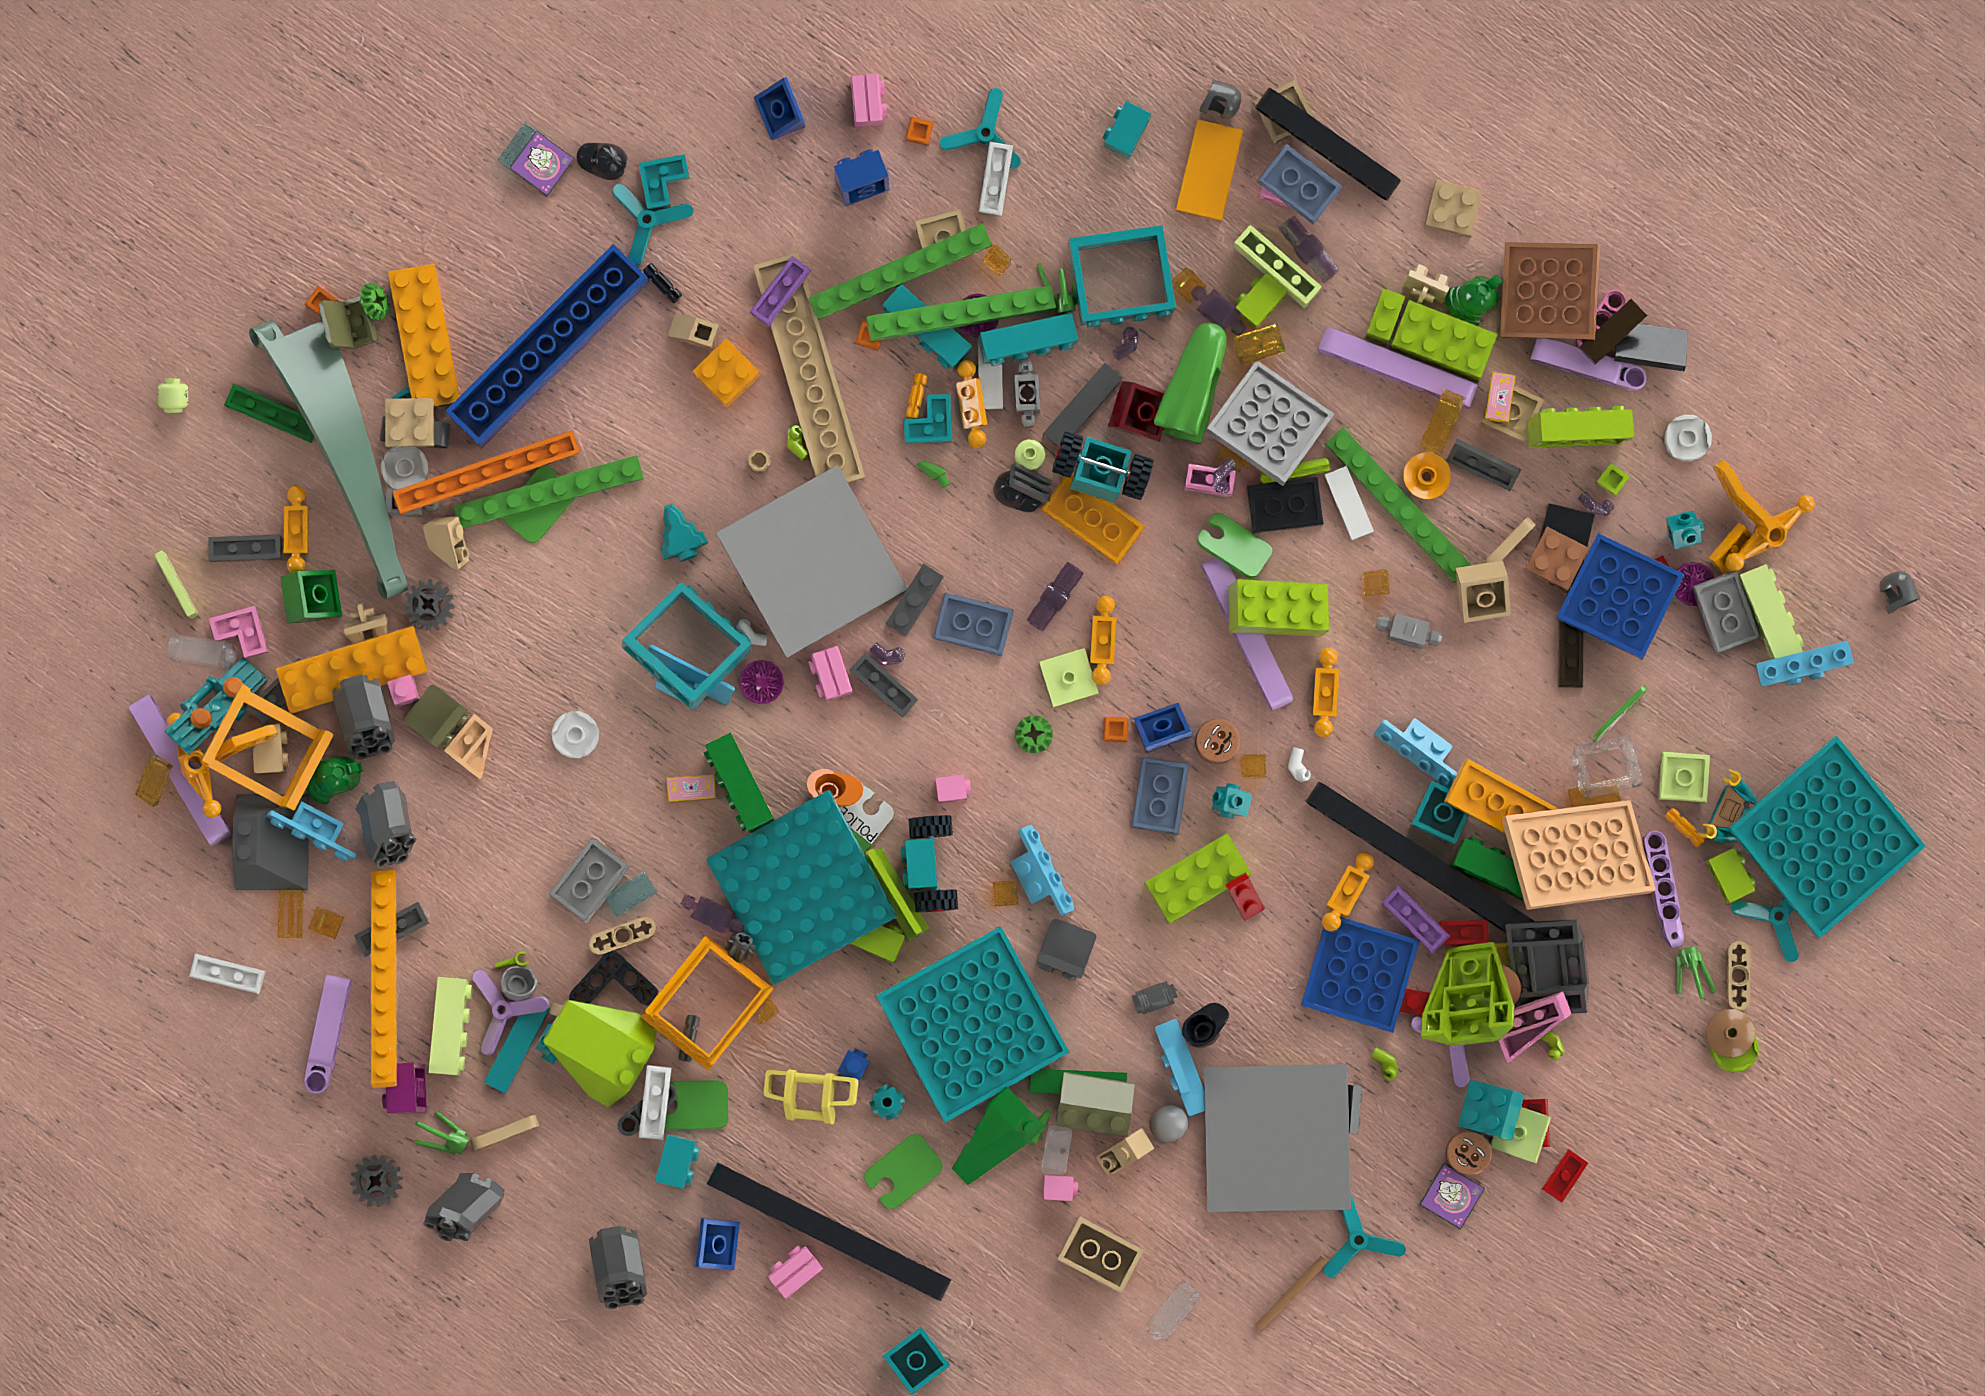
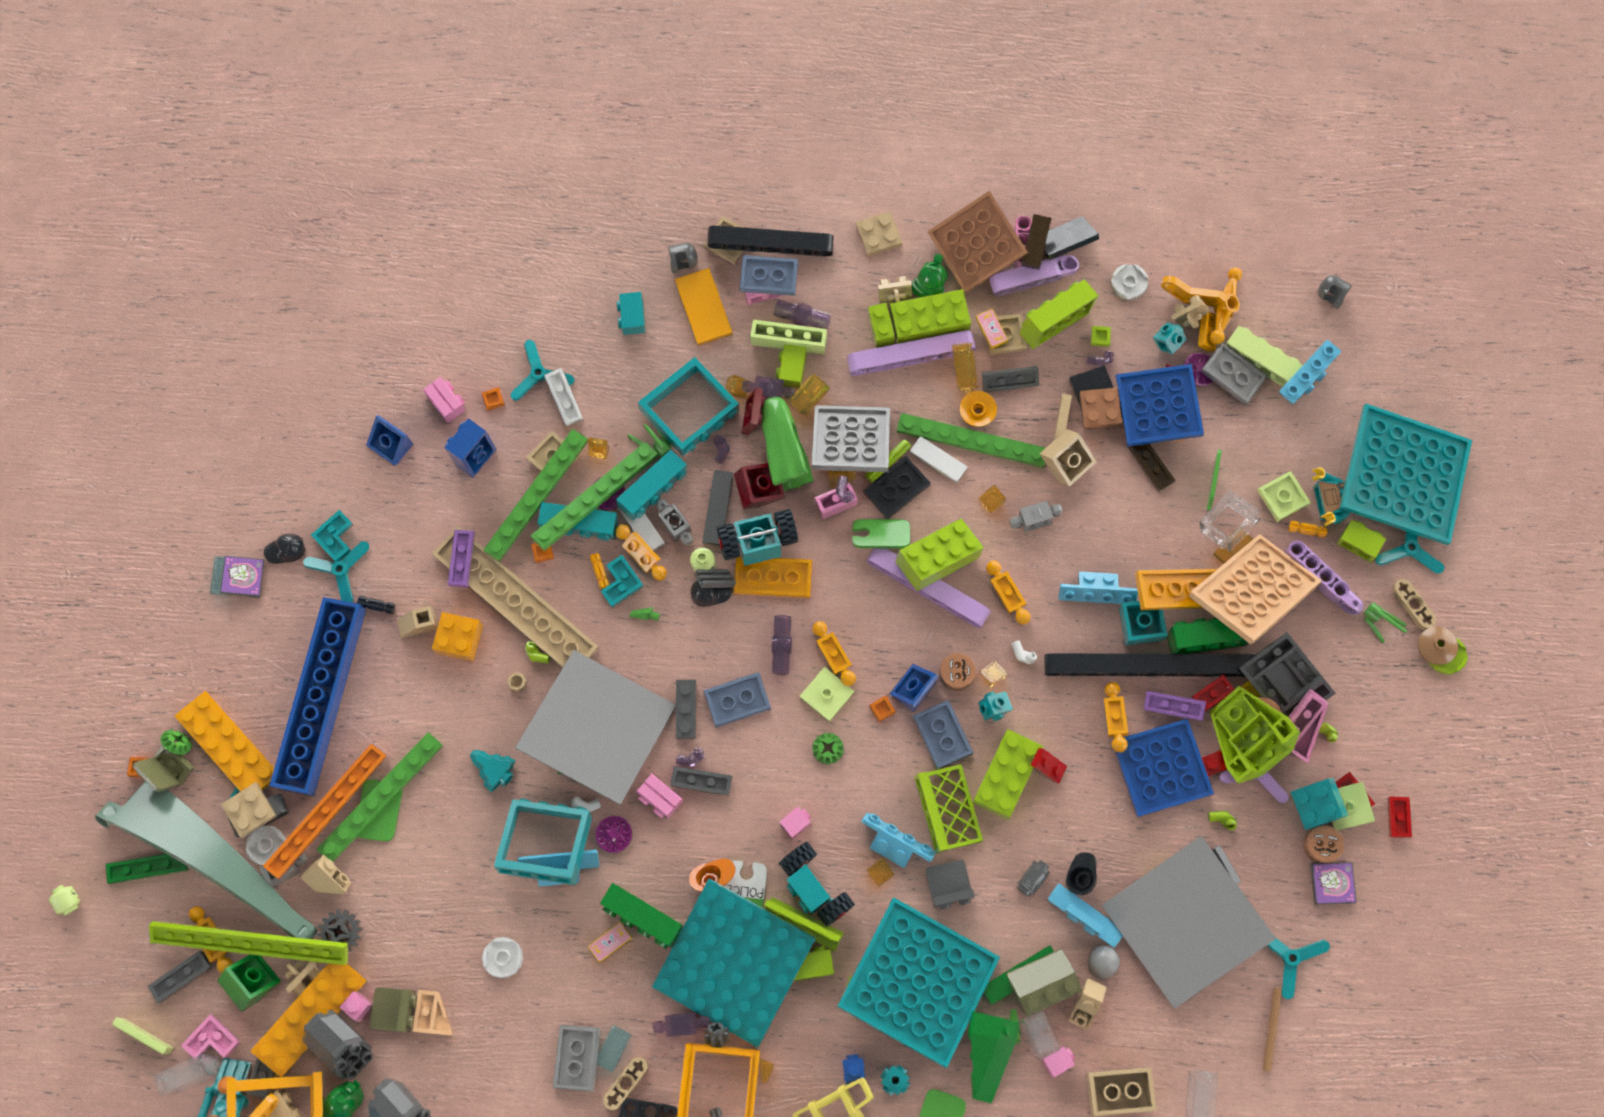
camera: 25 degrees left, 10 degrees down
none -> lime plate [149,921,348,965]
none -> dark red plate [741,388,765,435]
none -> lime fence [914,764,983,854]
none -> tan hips [1171,295,1211,329]

